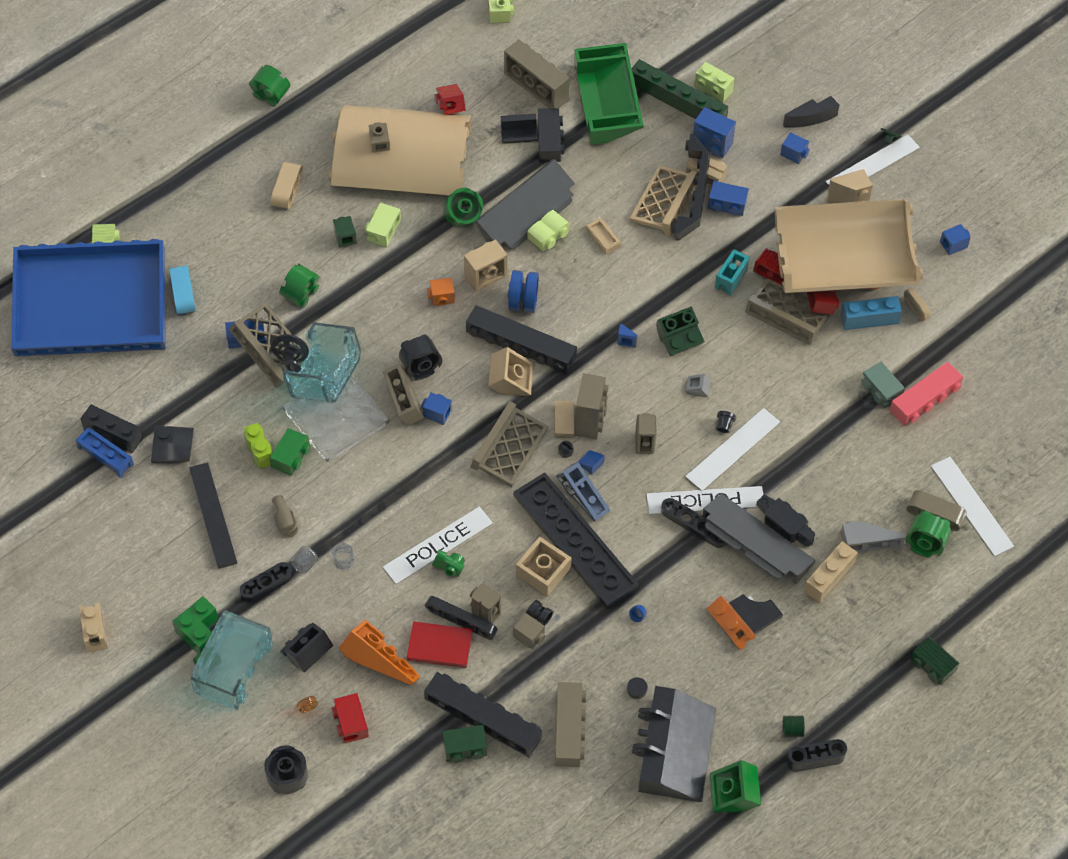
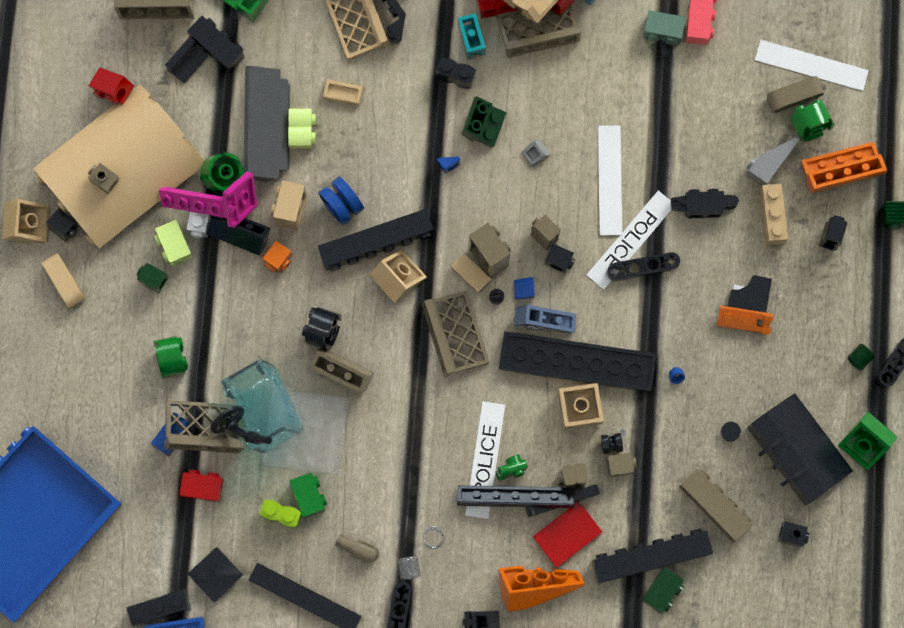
camera: 45 degrees left, 20 degrees up
medium azure beam [169,265,196,315] -> none
blue brick [421,392,452,425] -> none
dark grey slope [702,493,815,584] -> none
black piece [716,411,736,433] -> none
none -> tan slope [2,198,49,243]
none -> black brick [46,208,78,242]
none -> dark pink bracket [159,172,258,228]
none -> red brick [179,470,224,502]
none -> white brick [187,212,210,238]
none -> black brick [207,216,270,255]
none -> black brick [436,58,476,89]
none -> black tile [456,485,575,508]
none -> black brick [544,244,575,273]
none -> black brick [778,522,810,548]
none -> orange brick [801,142,887,193]
none -> black brick [819,216,848,251]

